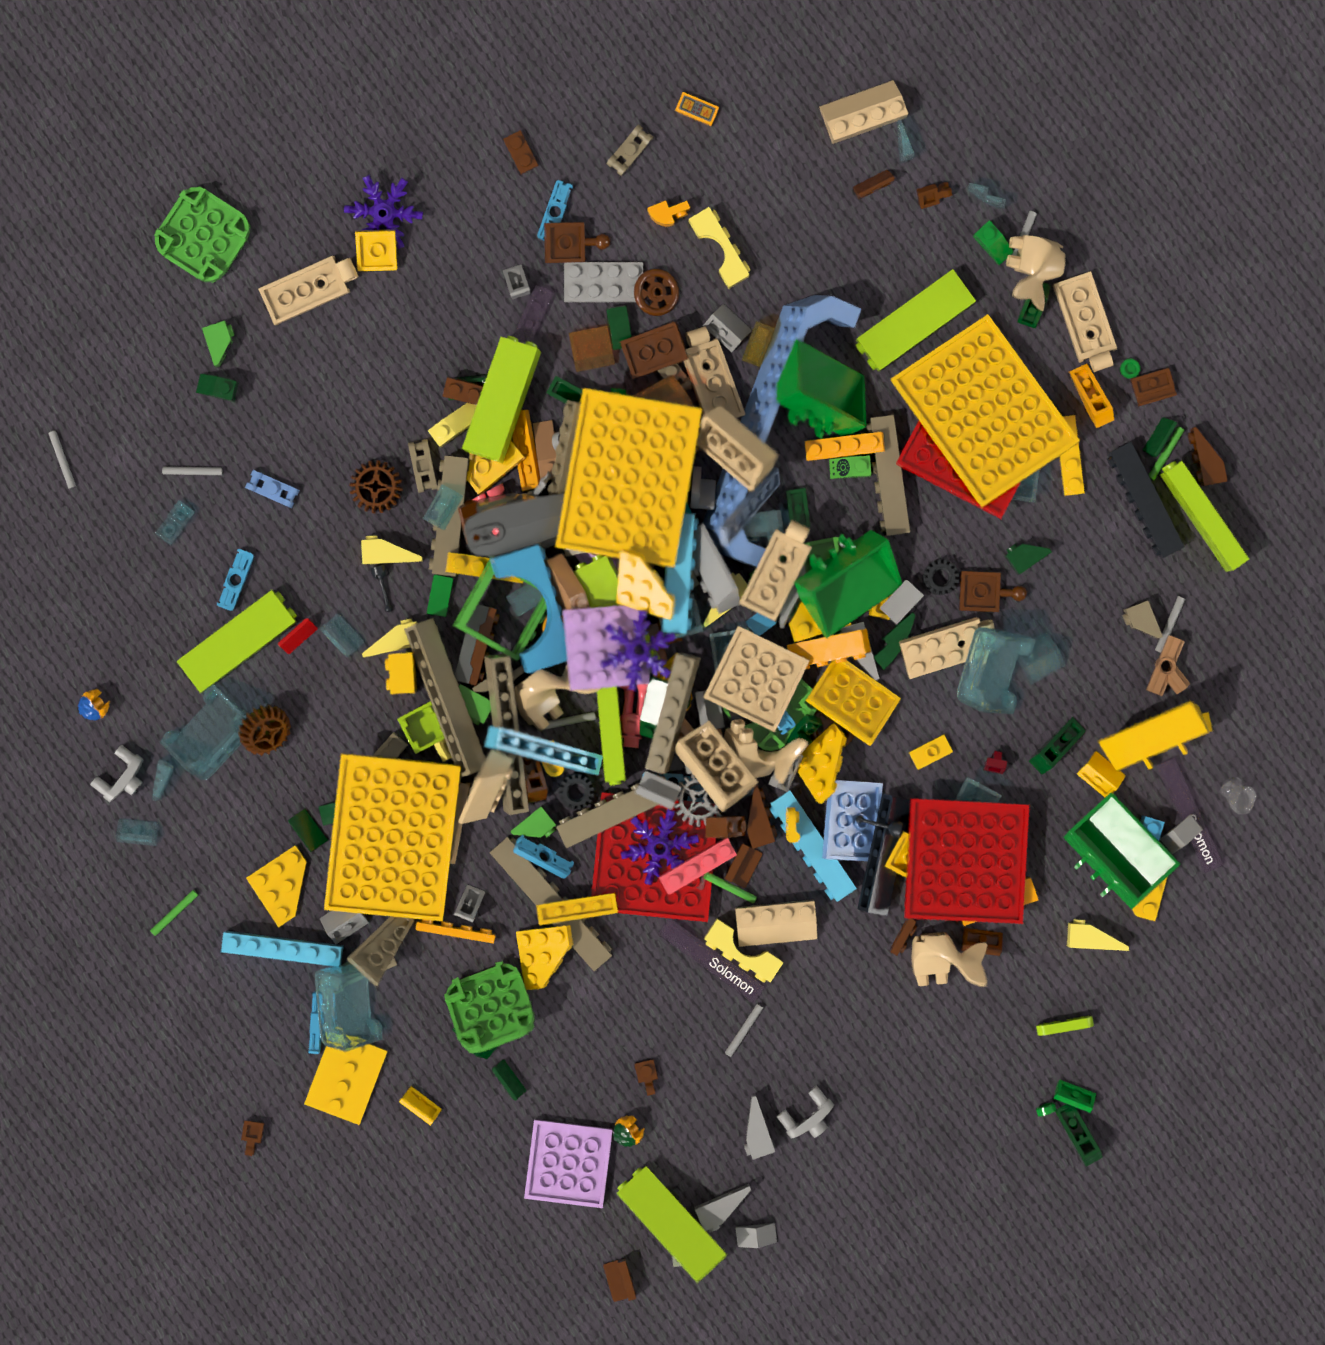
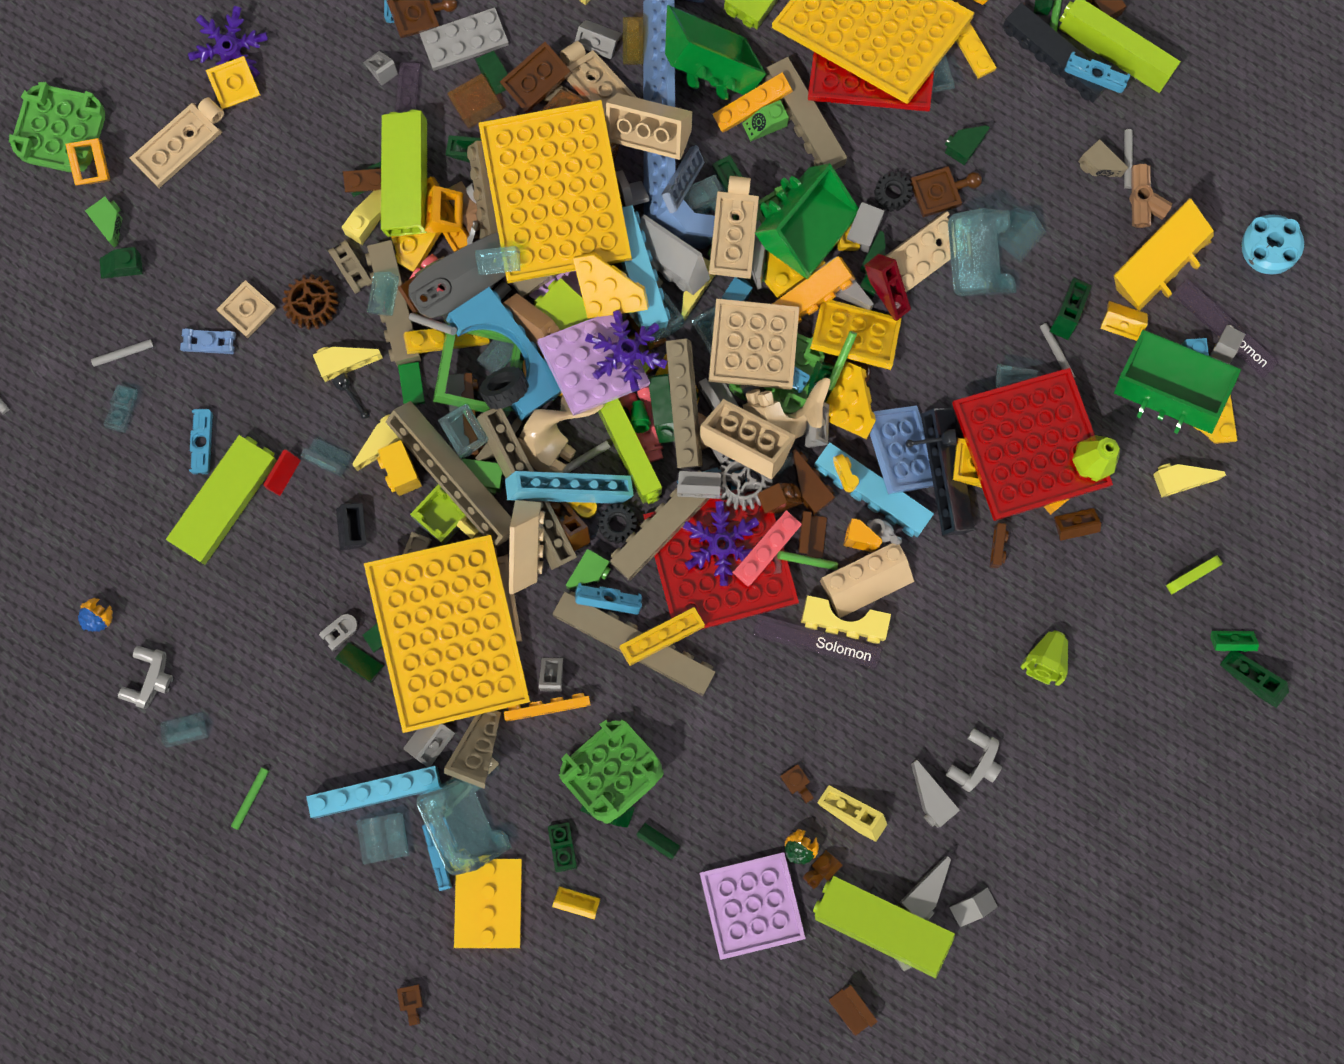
camera: 20 degrees left, 10 degrees down
clear light blue slope [152,759,176,801] -> none
clear light blue windscreen [160,684,247,780] -> none
reddish brown gear [238,704,291,756] -> none
yellow plate [246,845,307,927] -> none
yellow plate [516,925,573,990] -> none
reddish brown plate [634,269,679,316] -> none
light grey piece [725,1004,763,1057] -> none
yellow plate [909,734,953,770] -> none
tan hips [911,932,987,986] -> none
dark red tile [984,750,1007,774] -> none
green tile [1036,1103,1056,1116] -> none
clear hair [1220,777,1257,814] -> none
none -> light orange tile [65,138,110,186]
none -> tan plate [216,280,276,338]
none -> light grey plate [319,614,358,651]
none -> black brick [336,503,367,551]
none -> clear light blue slope [356,813,409,864]
none -> light grey bar [409,313,457,335]
none -> light orange tile [425,185,463,233]
none -> clear light blue tile [438,404,489,460]
none -> clear light blue slope [475,246,521,275]
none -> black tyre [479,366,529,410]
none -> dark green slope [548,822,577,873]
none -> green cone [630,400,651,433]
none -> reddish brown plate [803,850,843,889]
none -> light yellow slope [817,785,887,842]
none -> bright green bar [828,331,857,390]
none -> light orange tile [843,518,882,552]
none -> dark red slope [864,254,911,321]
none -> light grey piece [867,519,902,545]
none -> lime cone [1021,631,1068,686]
none -> light grey bar [1040,323,1076,378]
none -> dark azure piece [1065,52,1130,93]
none -> lime cone [1072,435,1120,482]
none -> medium azure piece [1242,215,1304,274]

